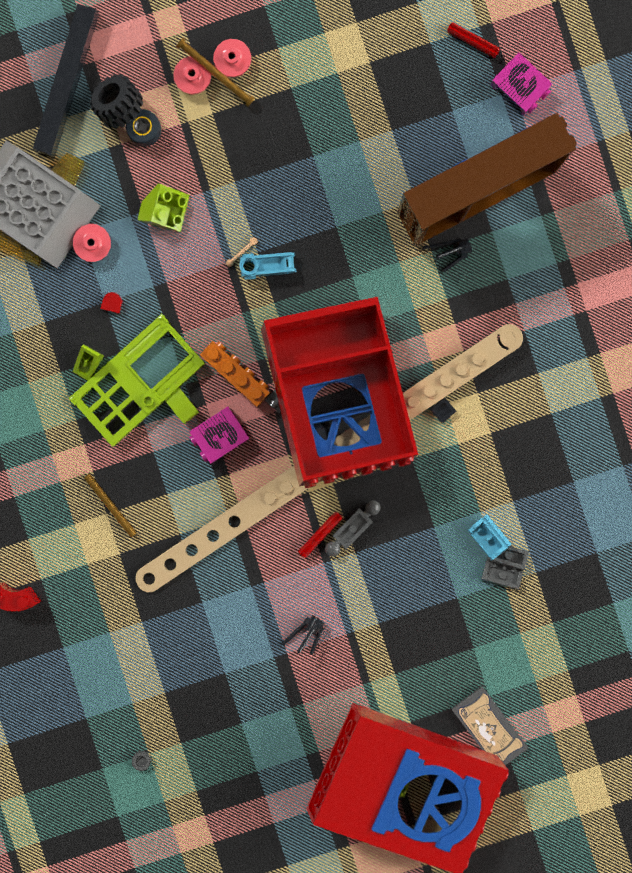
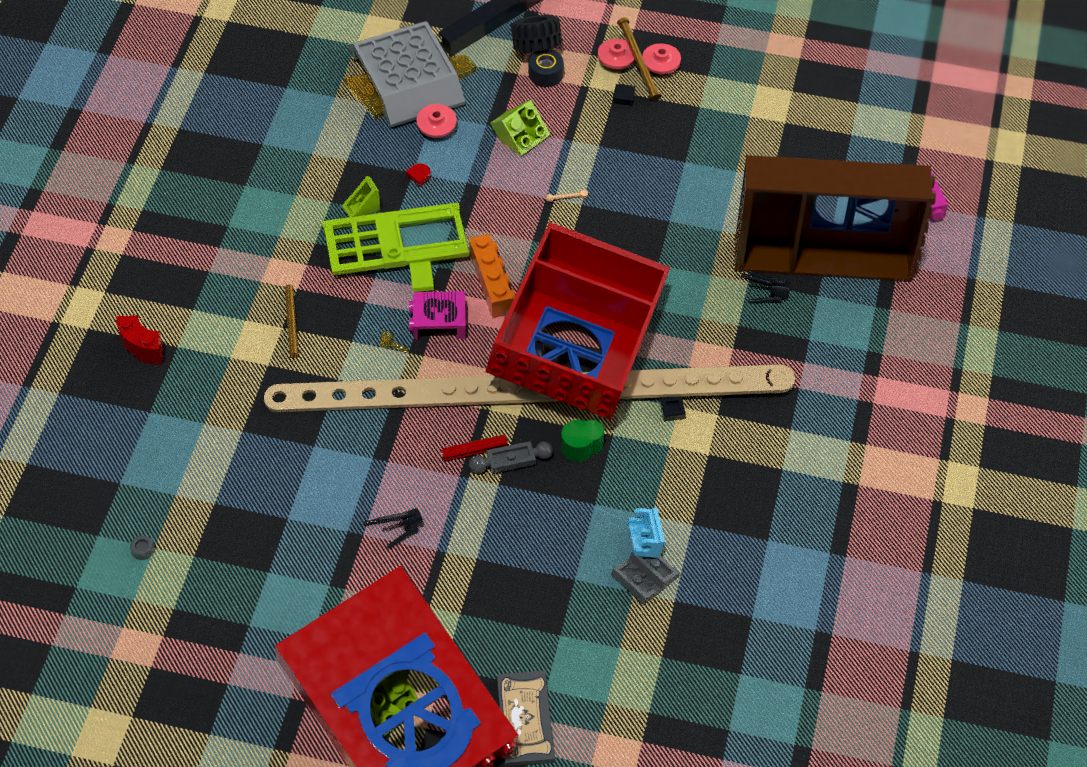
camera: 30 degrees right, 35 degrees down
medium azure piece [239,252,297,280] -> none
red axle [447,22,500,58] -> none
none -> clear yellow hand [380,331,408,353]
none -> green piece [561,420,604,462]
none -> black tile [613,84,635,105]

